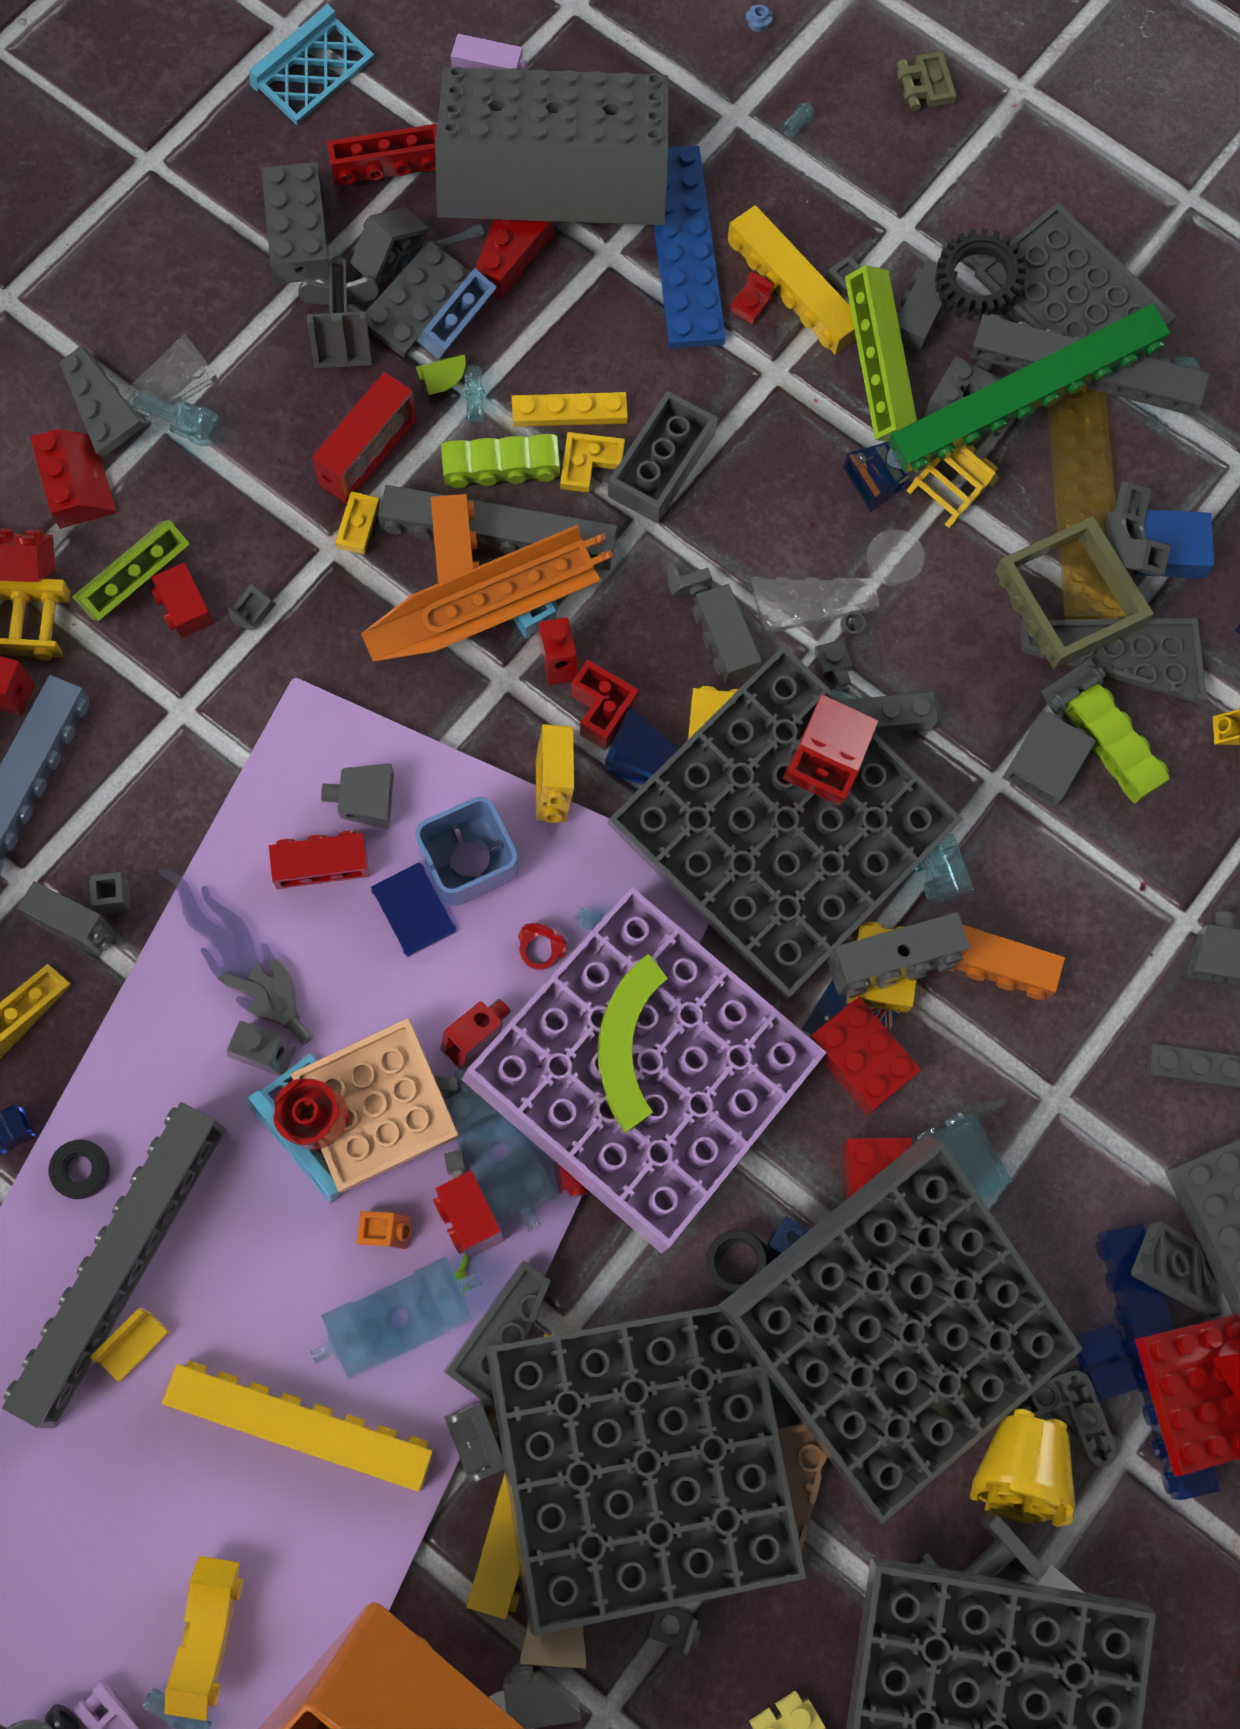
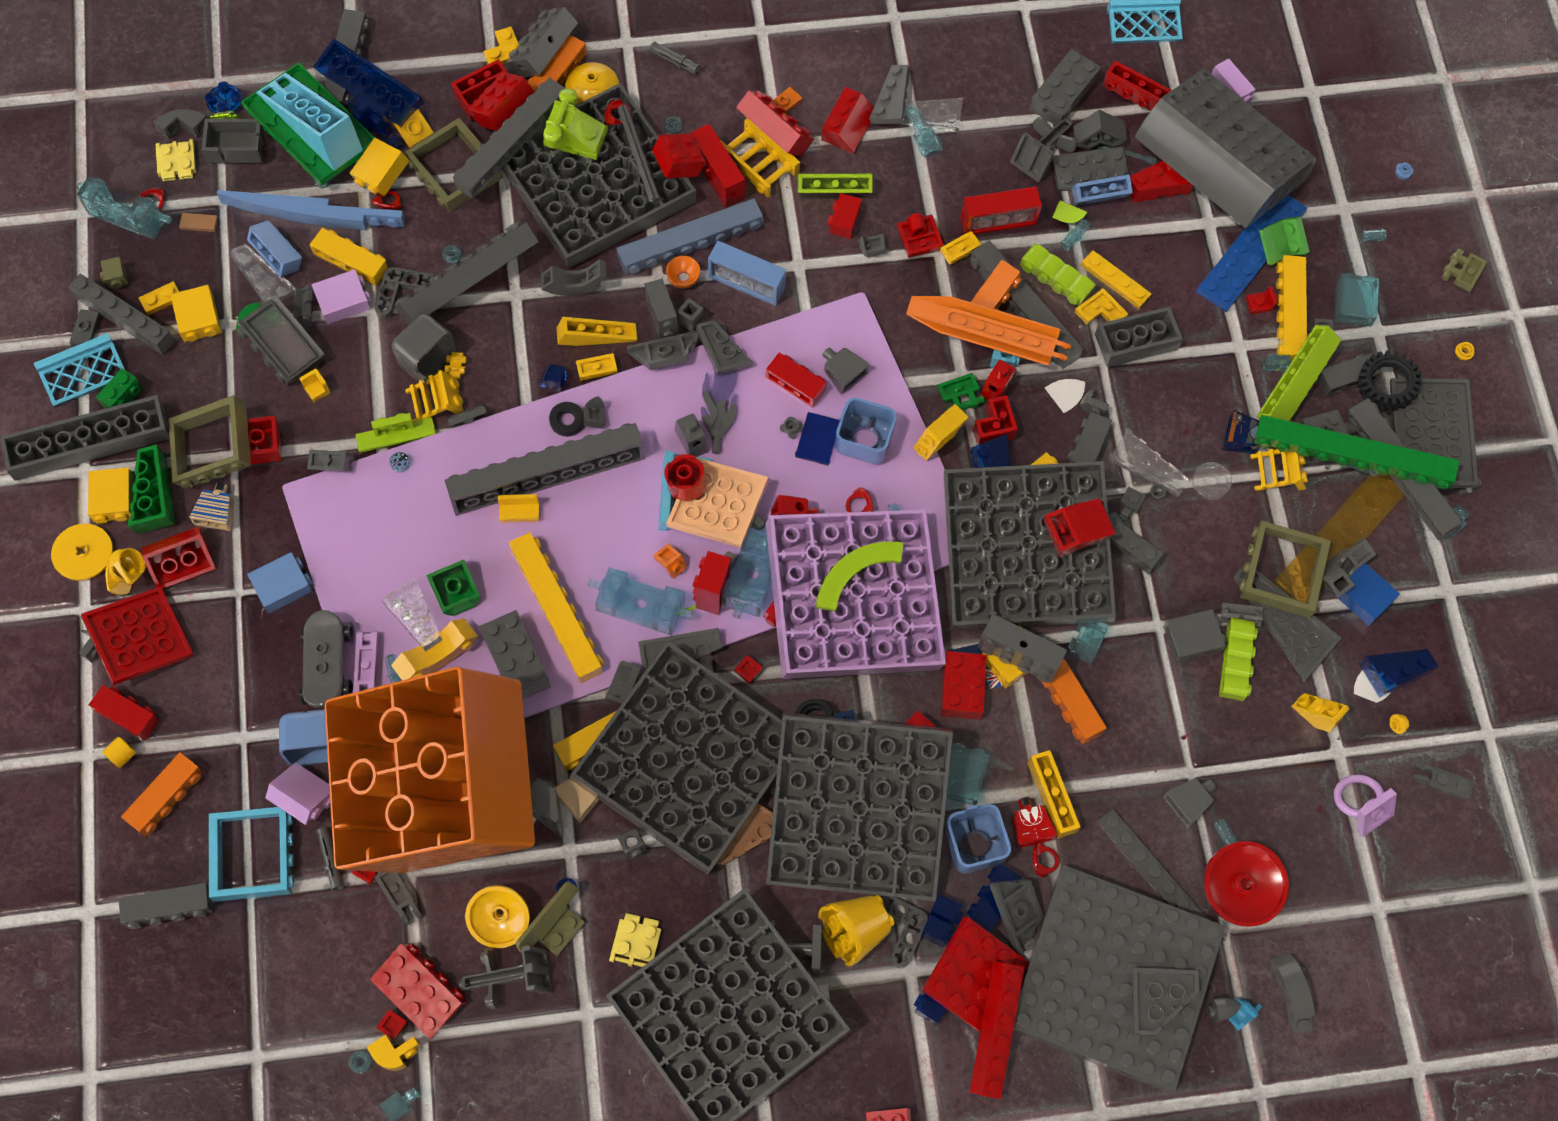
camera: 45 degrees right, 5 degrees down
none -> clear wing [382,578,442,652]
none -> green slope [426,559,481,616]
none -> dark grey brick [479,610,551,700]
none -> yellow plate [576,353,618,381]
none -> dark grey plate [583,396,605,428]
none -> dark grey wing [627,330,700,370]
none -> orange piece [666,256,700,288]
none -> dark grey wing [696,320,753,375]
none -> medium blue brick [708,241,786,306]
none -> red plate [734,655,763,684]
none -> dark grey plate [780,417,803,438]
none -> red plate [897,213,944,258]
none -> green plate [937,372,985,411]
none -> medium blue piece [944,804,1011,874]
none -> red torso [1012,797,1057,849]
none -> yellow brick [1027,750,1080,839]
none -> red piece [1032,843,1059,878]
none -> white sticker [1045,379,1085,413]
none -> bright green bracket [1259,216,1310,265]
none -> clear light blue bracket [1262,354,1291,374]
none -> clear light blue brick [1334,273,1379,327]
none -> yellow plate [1455,342,1475,361]

